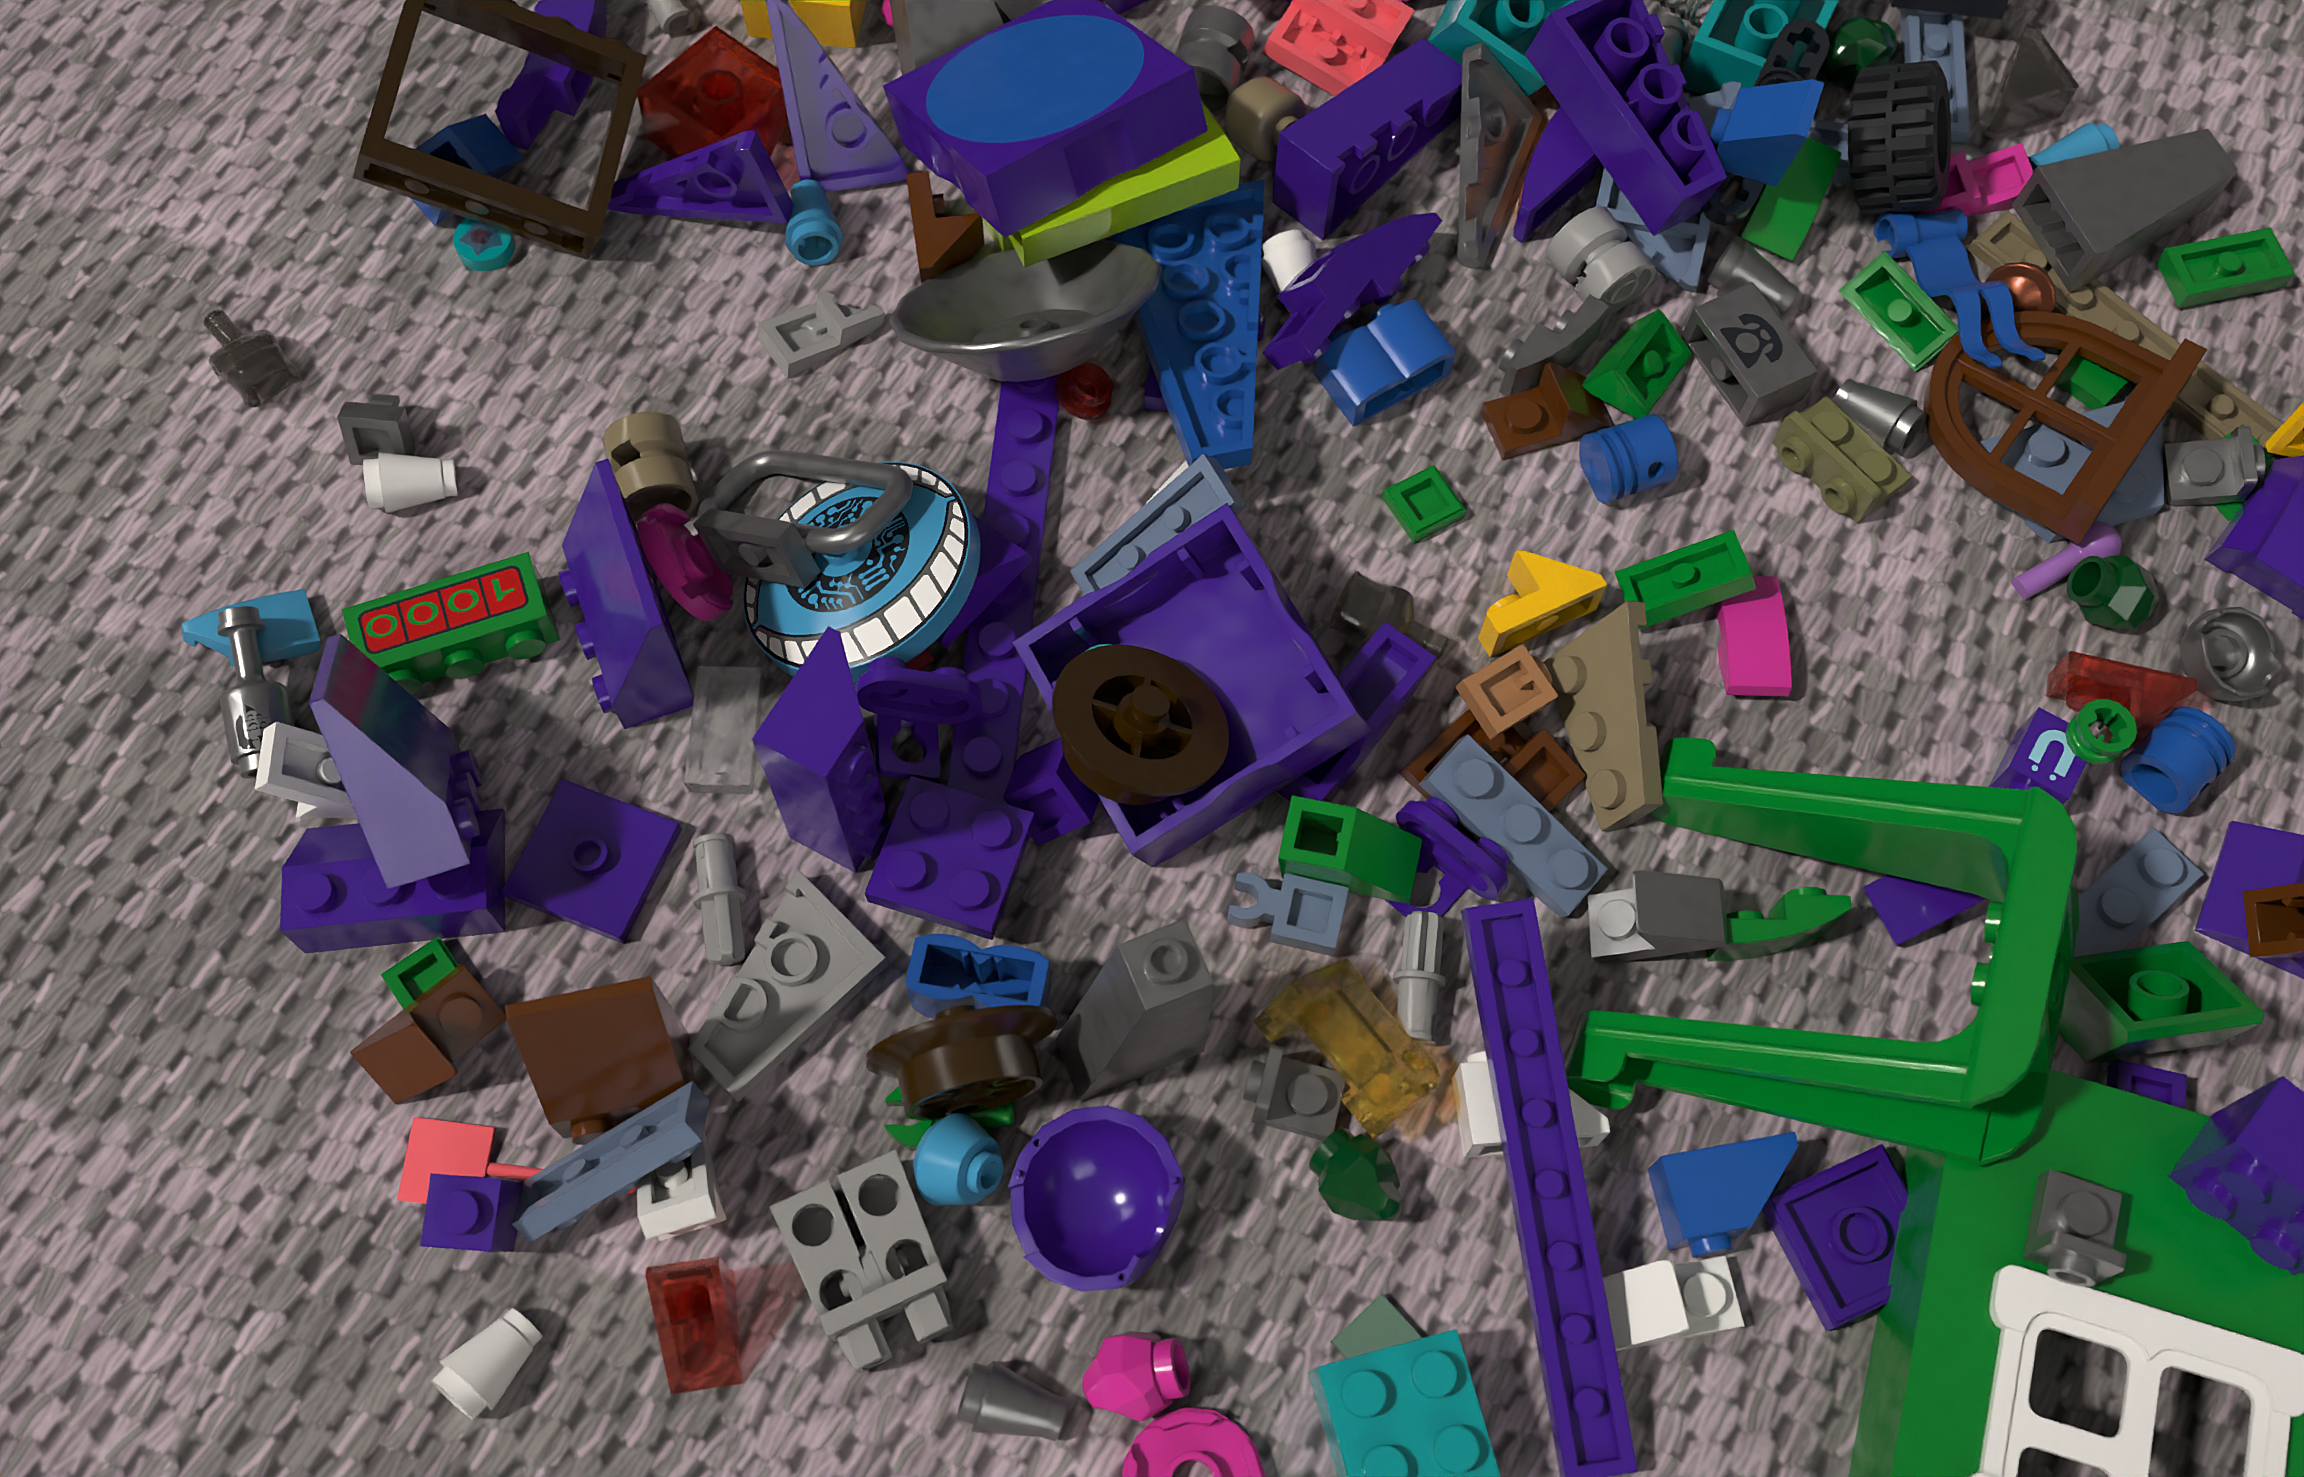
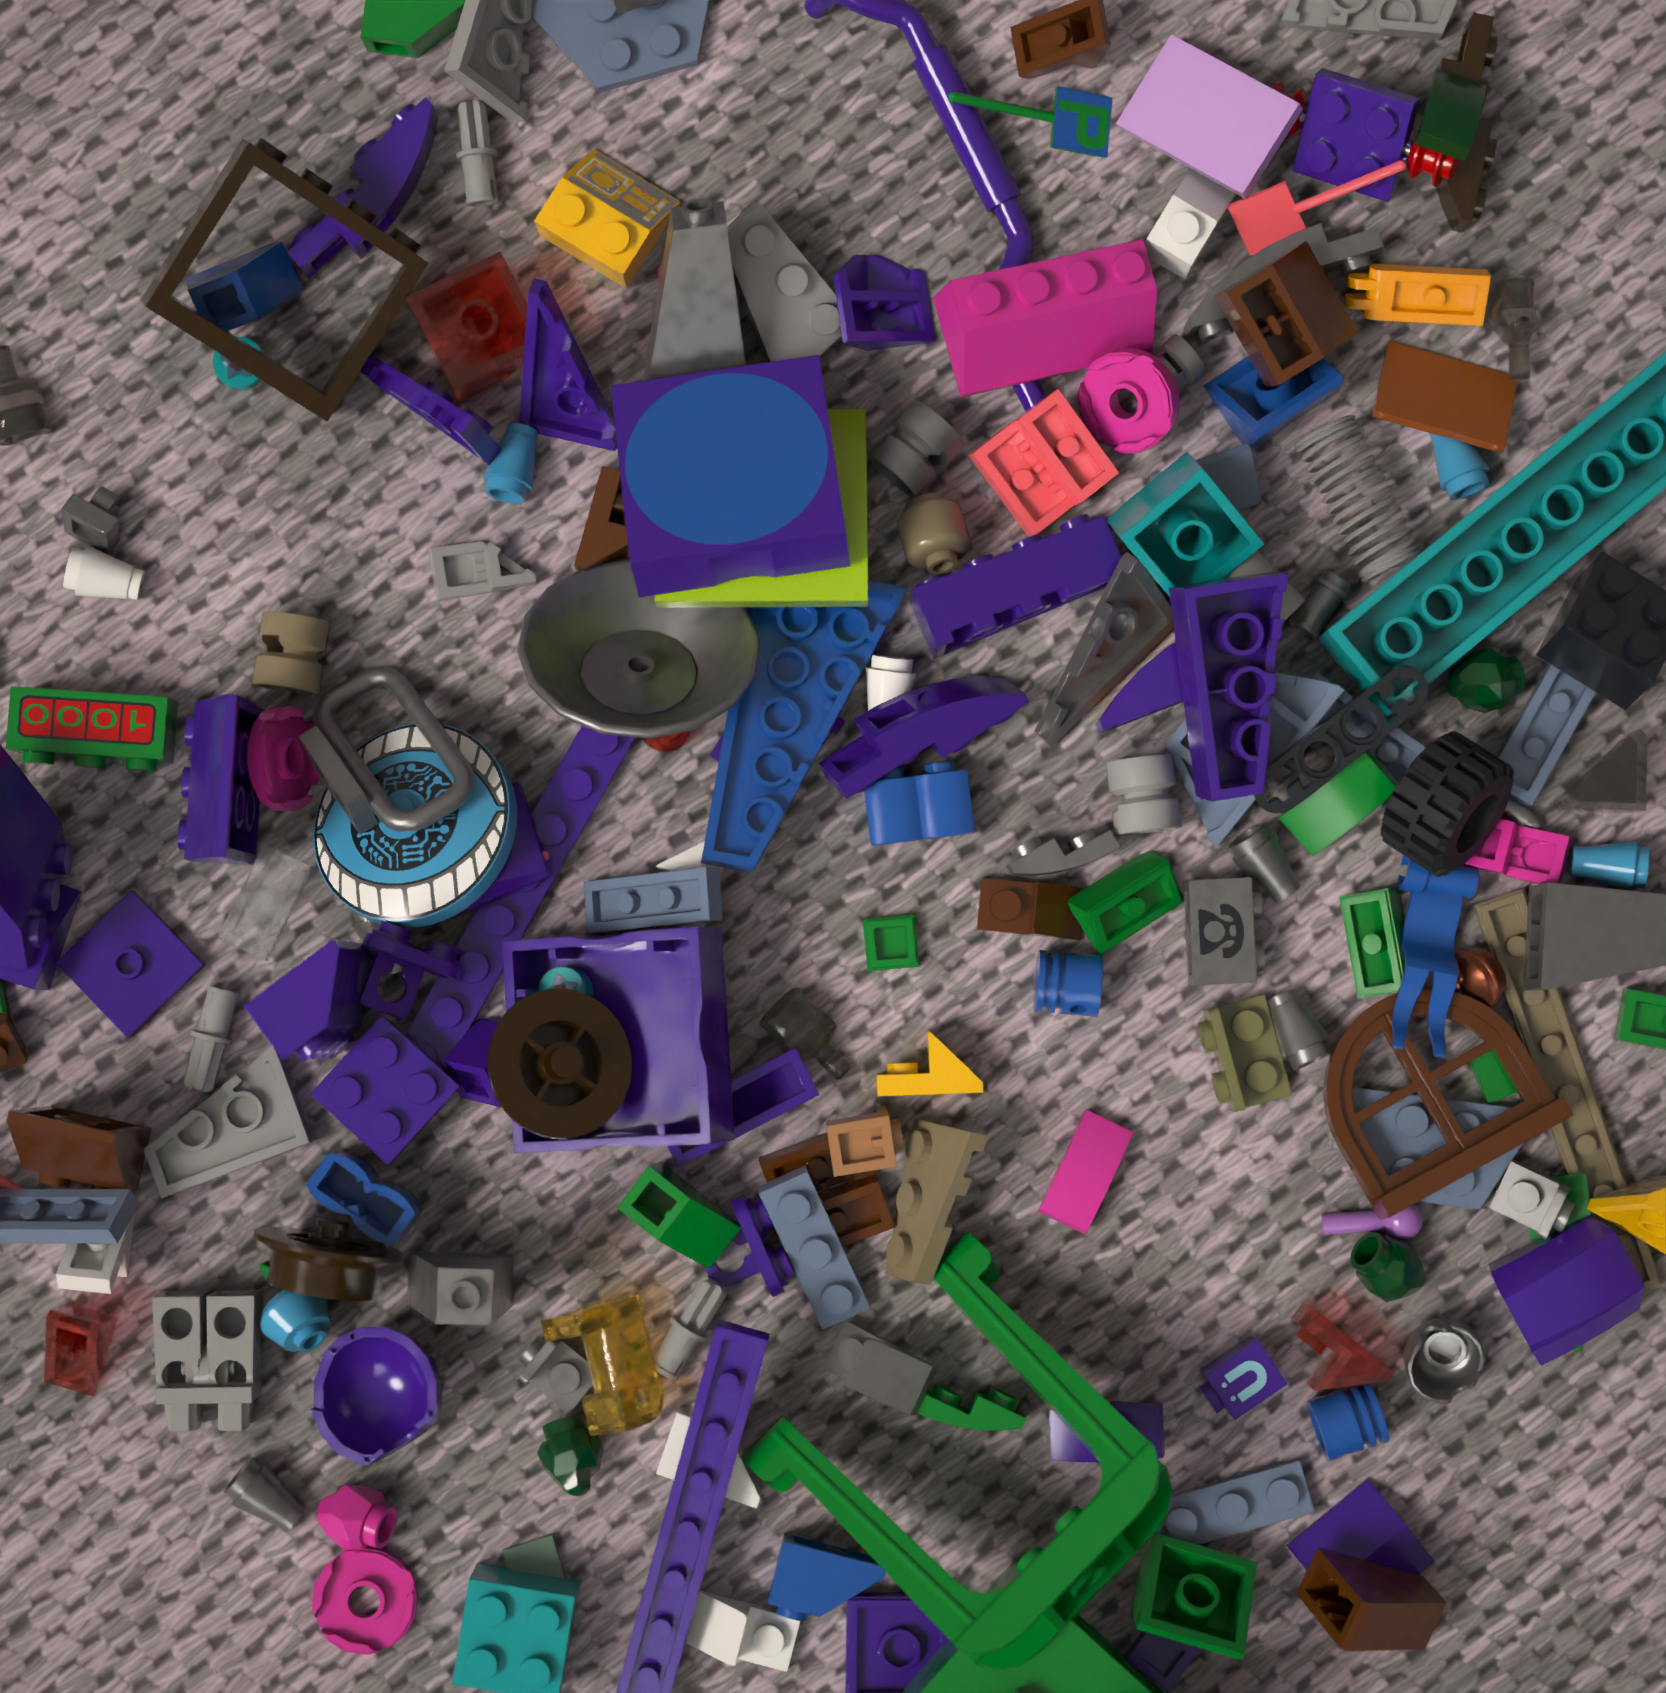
camera: 25 degrees right, 20 degrees up
sand blue plate [1227,872,1349,957] -> none
green plate [1615,530,1756,630] -> none
blue slope [1709,79,1824,187] -> none
green bush [2065,699,2137,765] -> none

